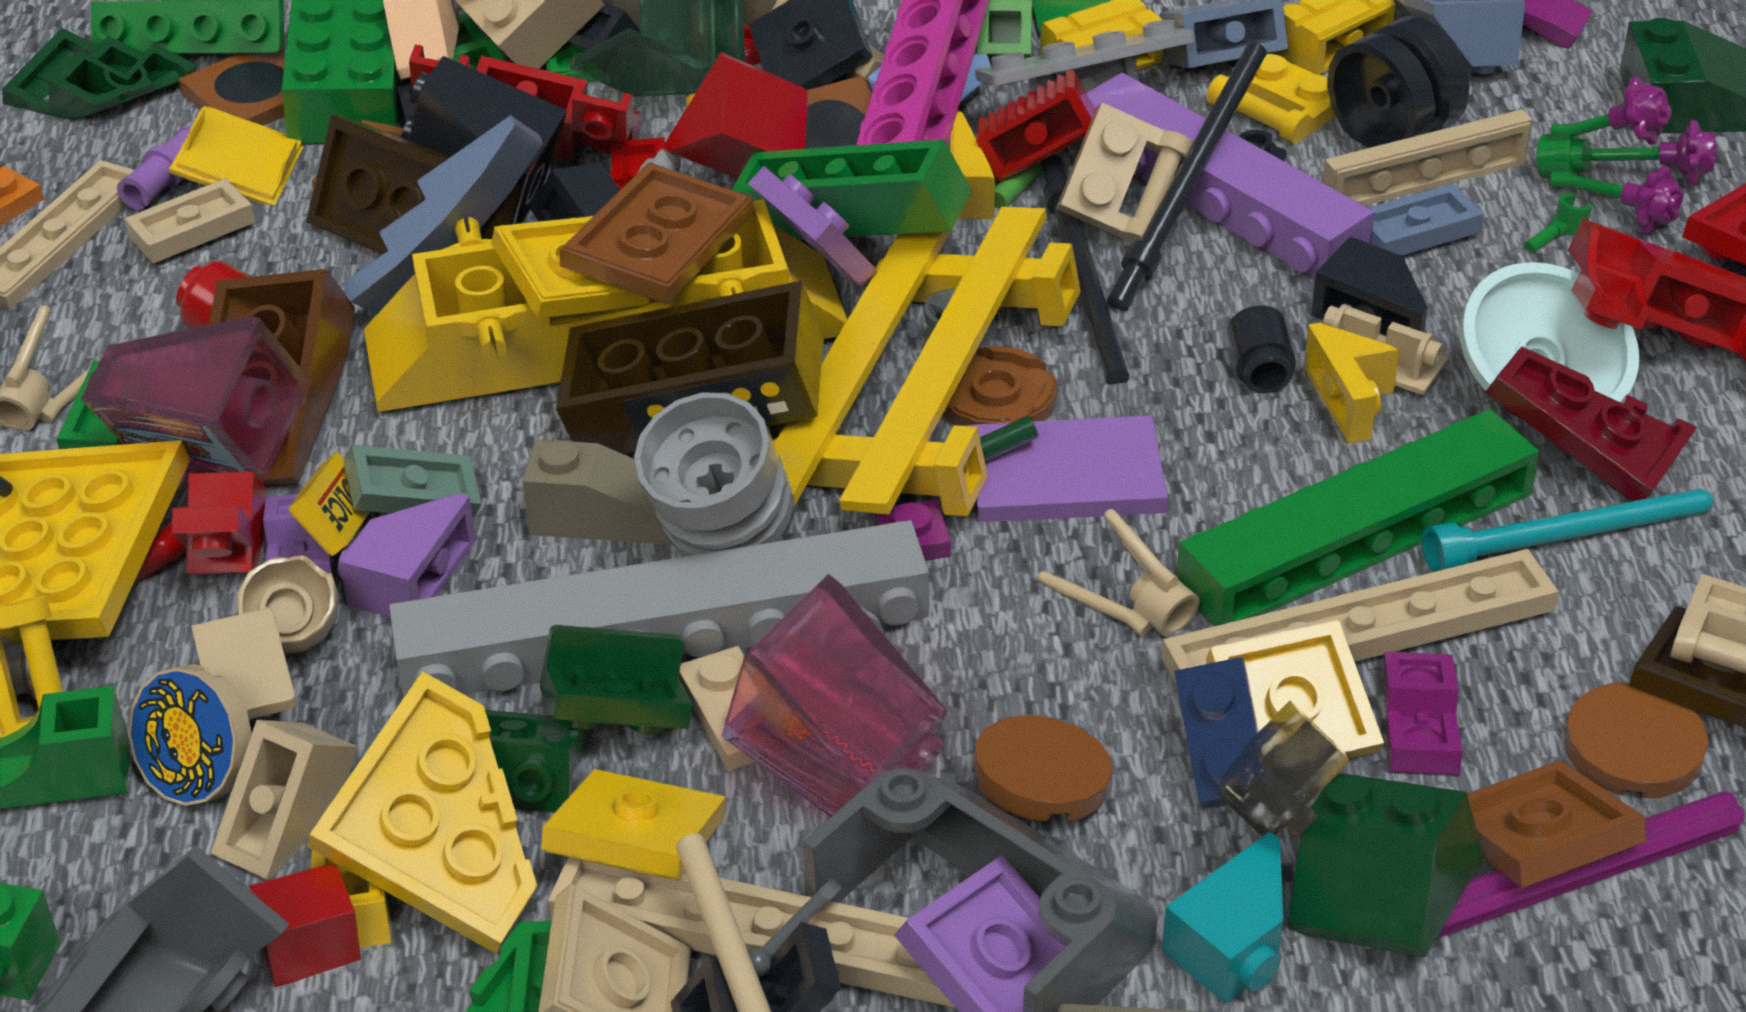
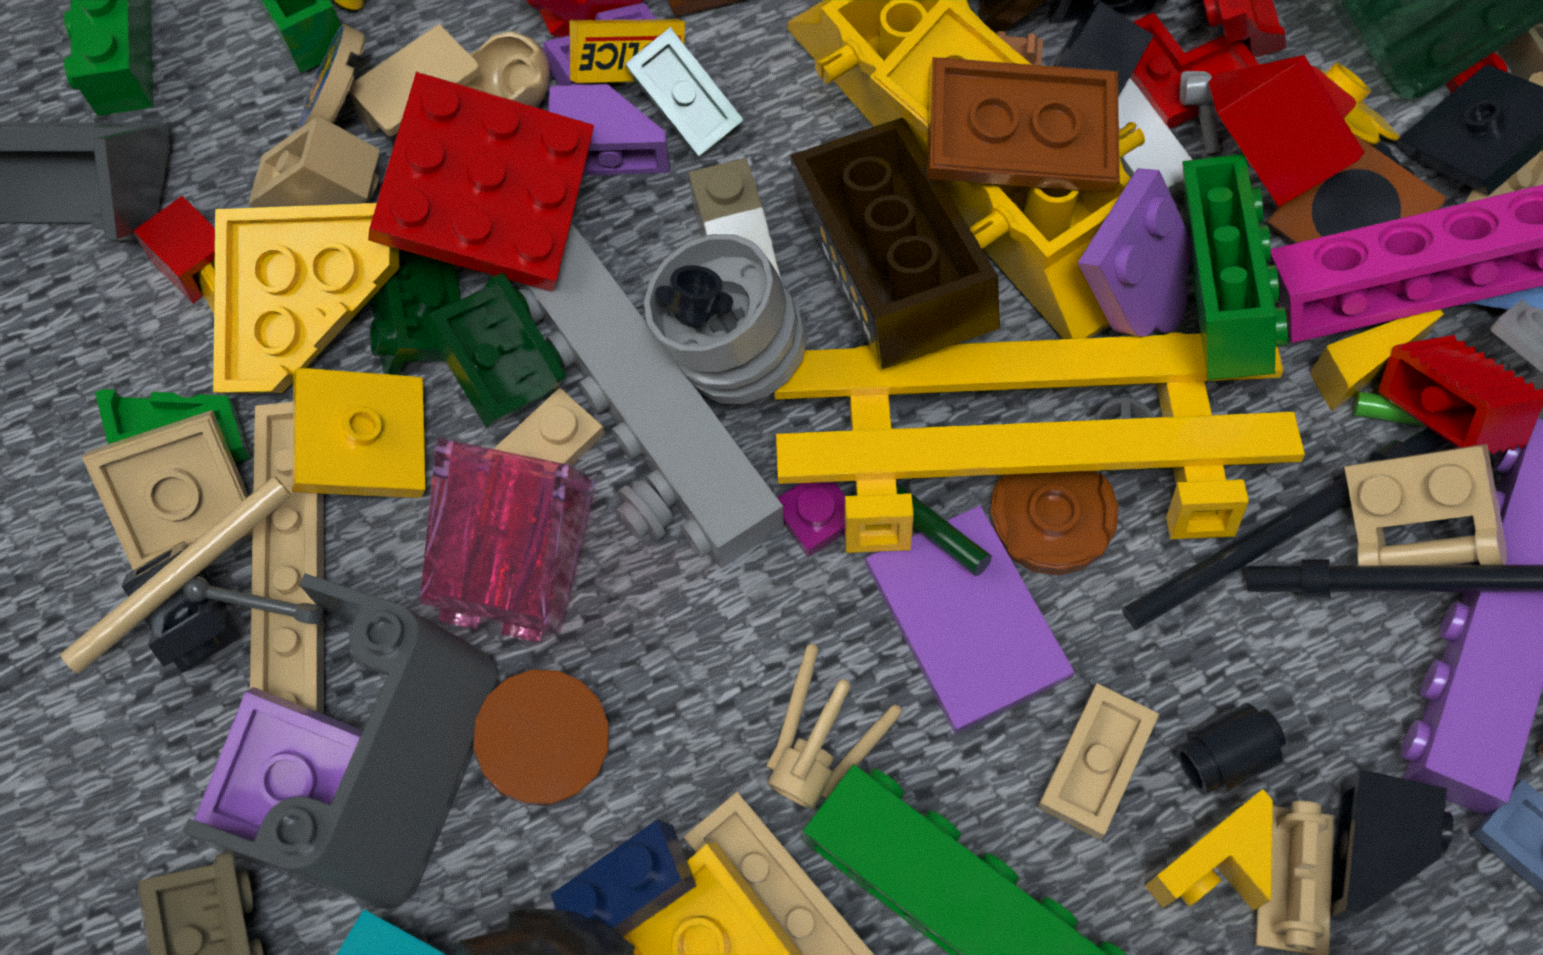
camera: 70 degrees right, 25 degrees up
none -> red plate [368,71,594,292]
none -> black plate [654,265,733,328]
none -> tan plate [1037,683,1159,840]

